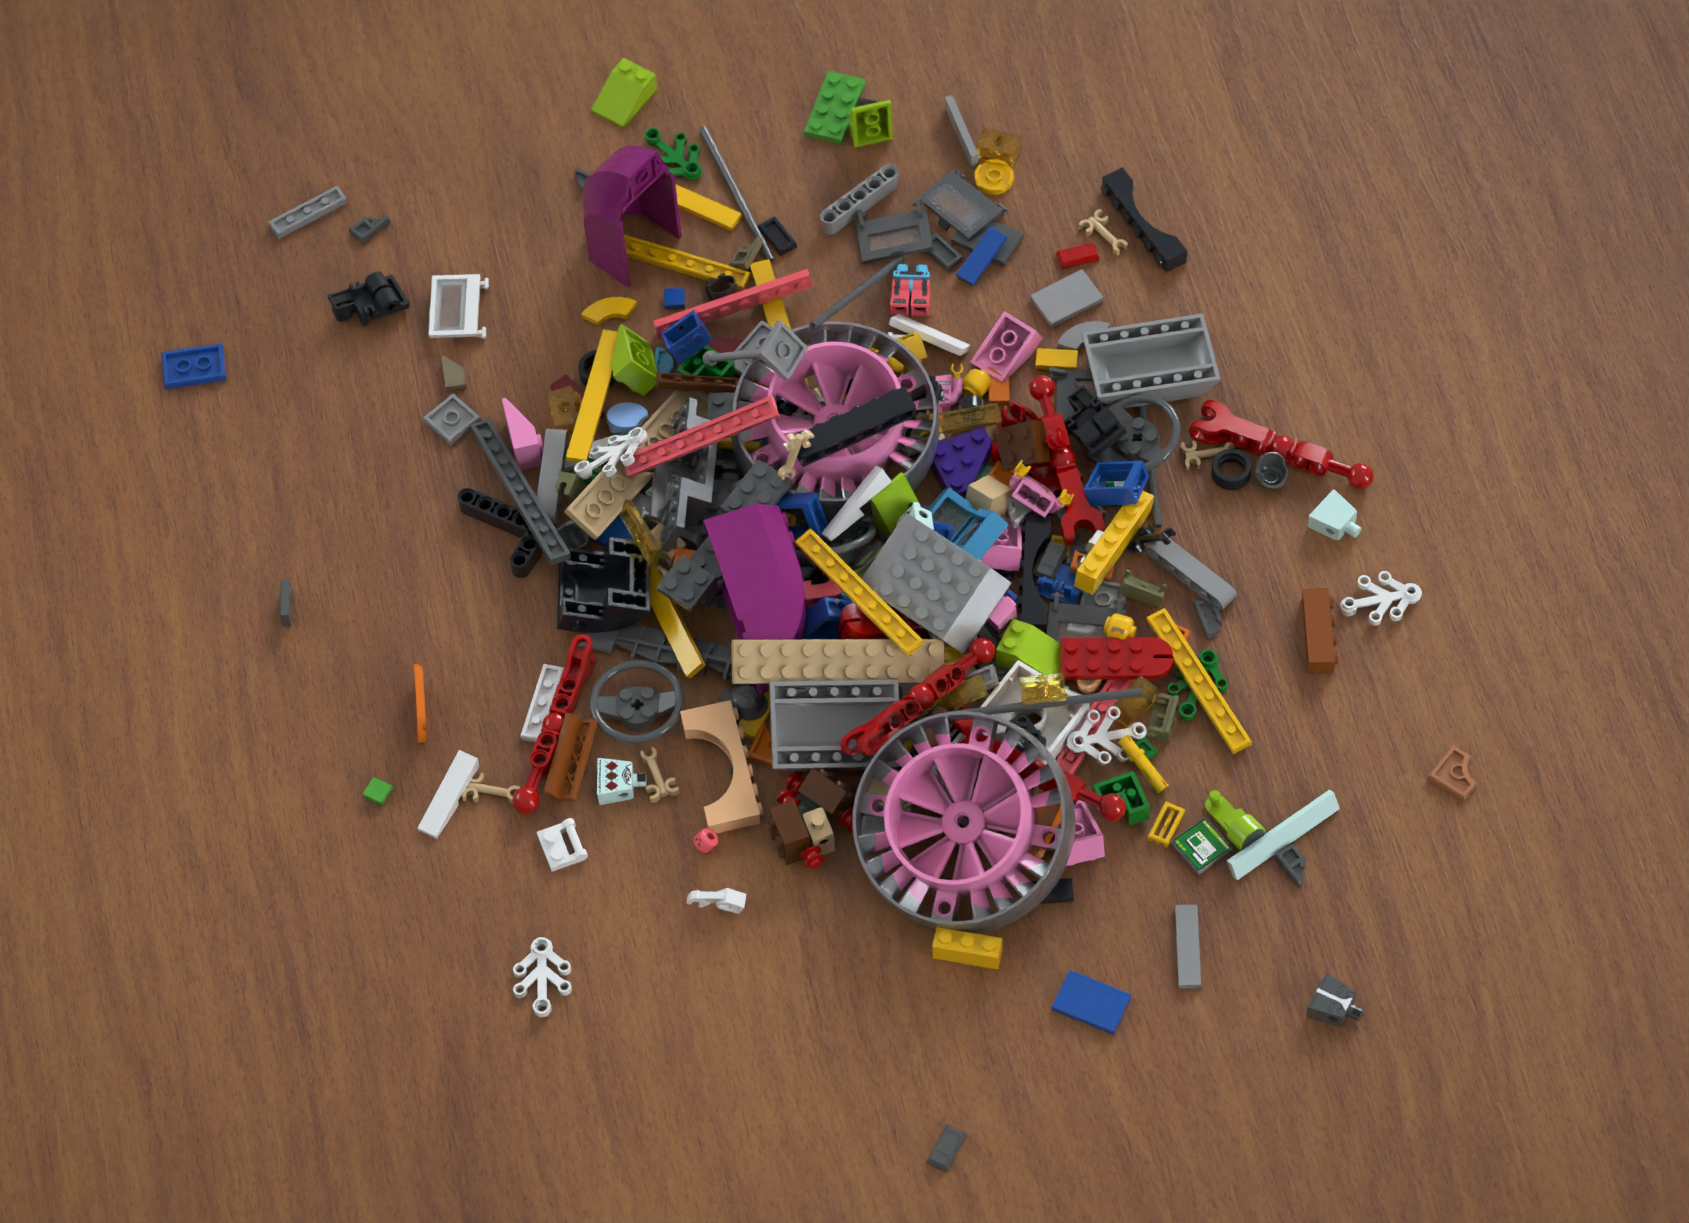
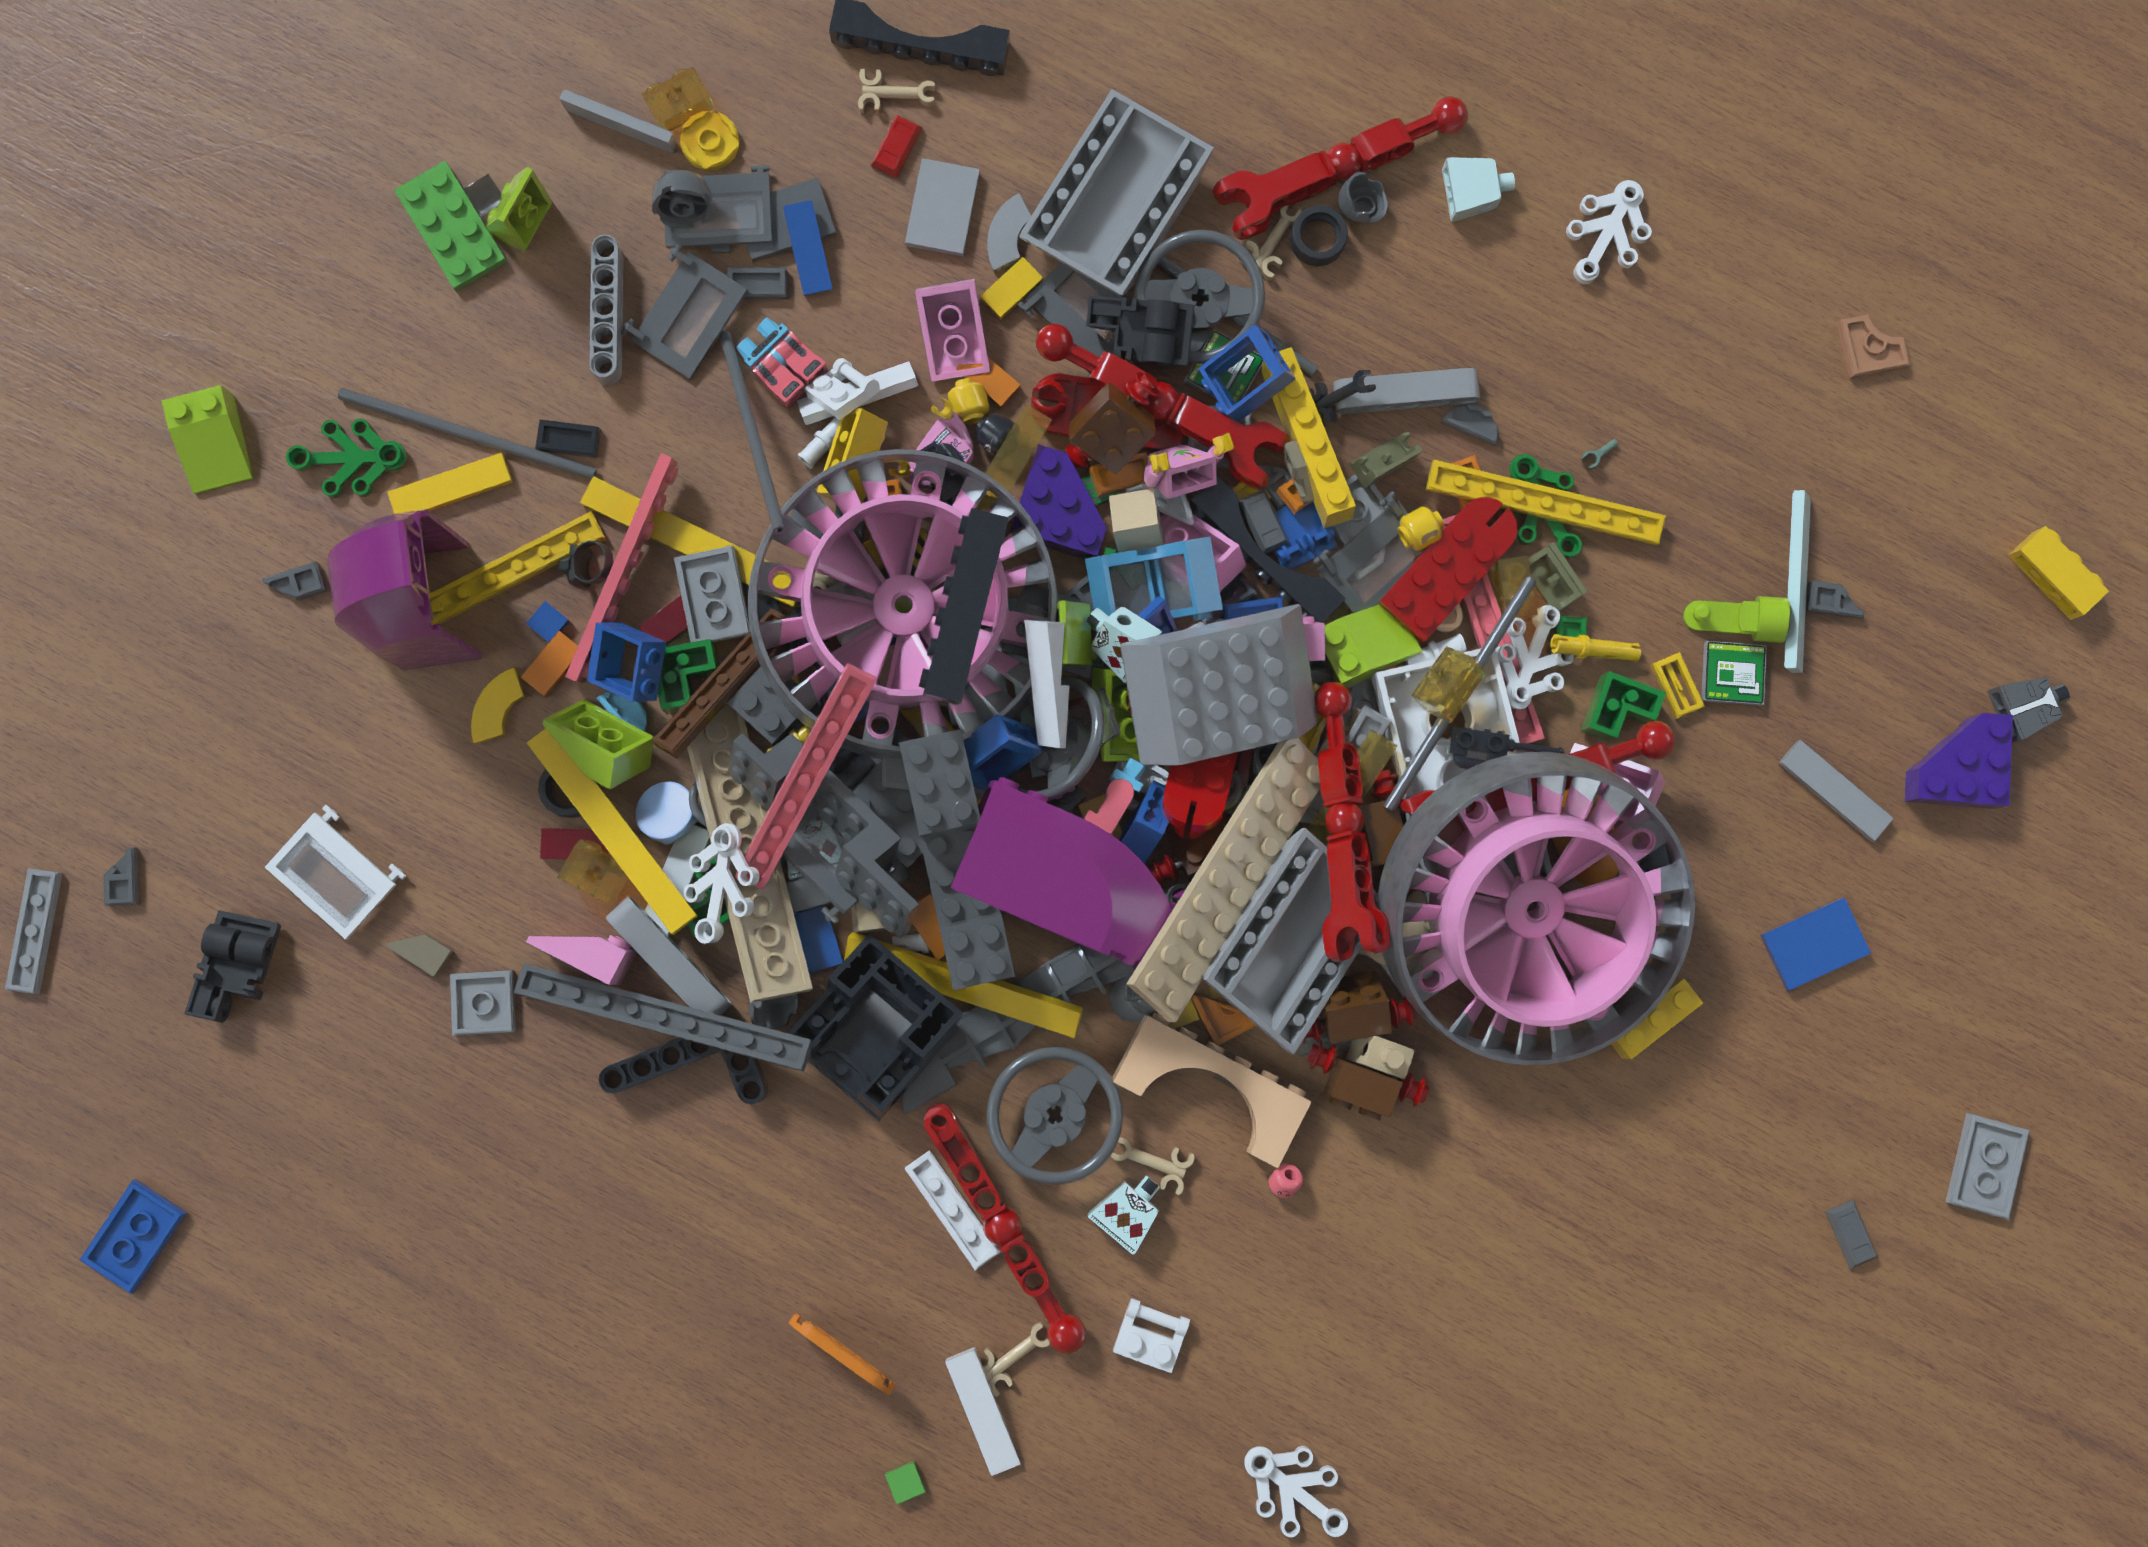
camera: 60 degrees left, 25 degrees up
dark grey tile [280,579,293,626] -> none
dark orange fence [543,713,598,802] -> none
olive hinge [555,471,588,503] -> none
clear yellow tile [620,500,662,567] -> none
white piece [687,888,746,914] -> none
light grey tile [703,321,808,381] -> none
dark tan tile [729,237,764,270] -> none
tan bar [777,430,814,480] -> none
yellow tile [795,528,924,657] -> none
dark orange brick [1302,588,1338,673] -> none
none -> orange tile [520,631,578,697]
none -> dark grey cylinder [652,170,712,229]
none -> white plate [804,358,880,420]
none -> sand green hand [1581,439,1618,470]
none -> dark purple brick [1905,713,2013,809]
none -> light grey tile [1945,1113,2030,1220]
none -> yellow brick [2008,526,2109,620]

